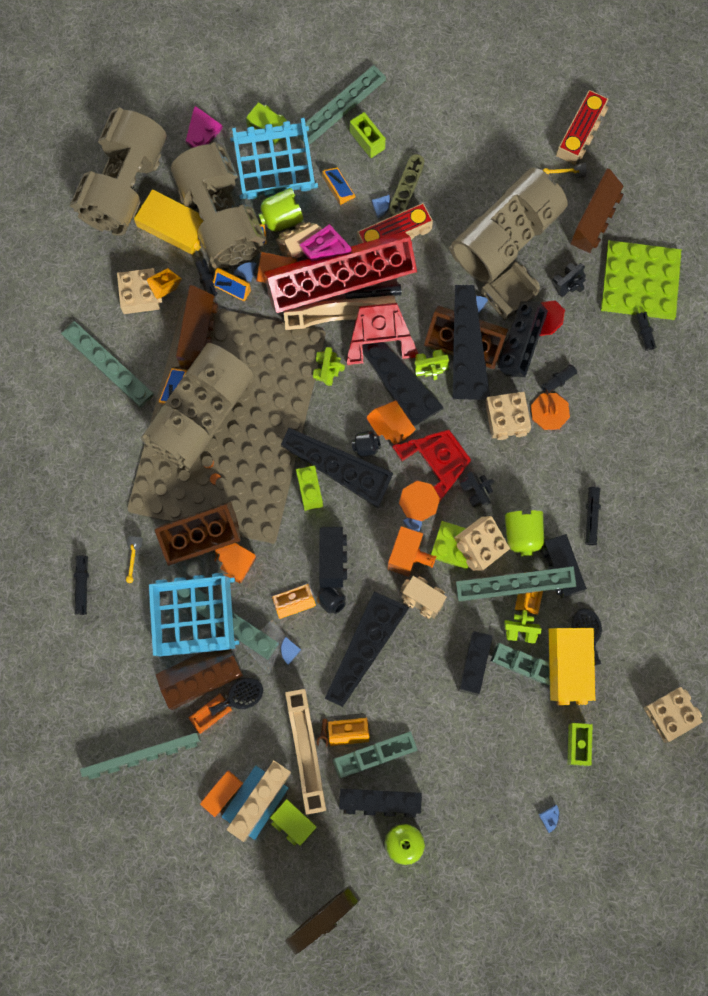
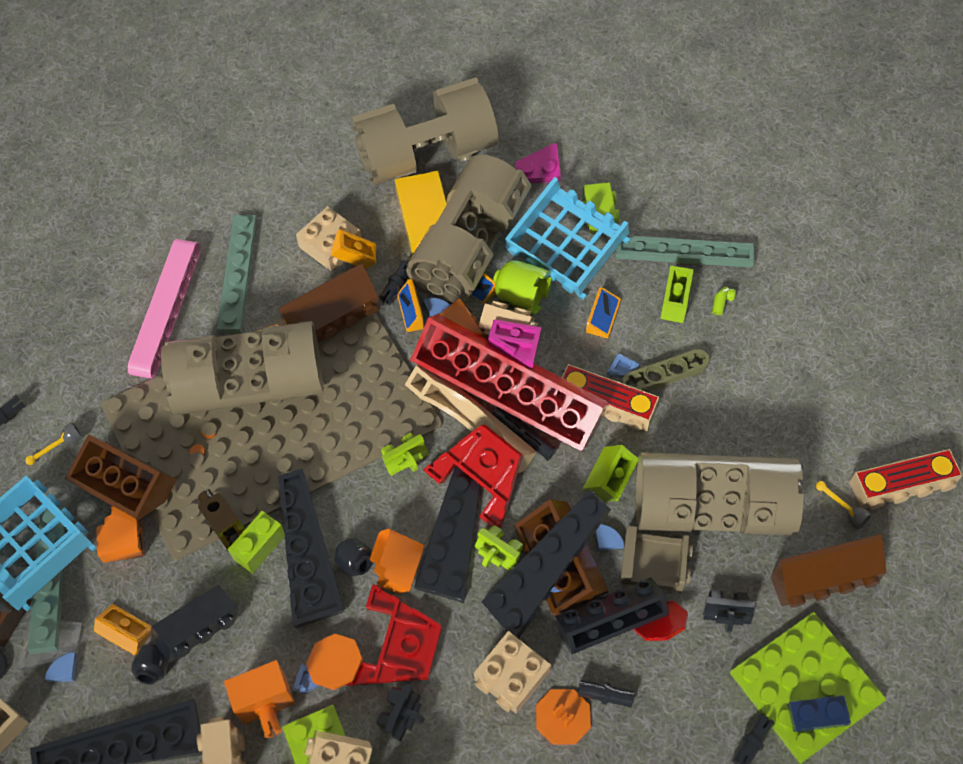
camera: 50 degrees right, 15 degrees down
none -> bright pink beam [128,239,200,379]
none -> dark brown torso [198,489,245,552]
none -> lime brick [583,445,638,502]
none -> lime arm [712,287,736,316]
none -> dark blue plate [787,695,851,732]

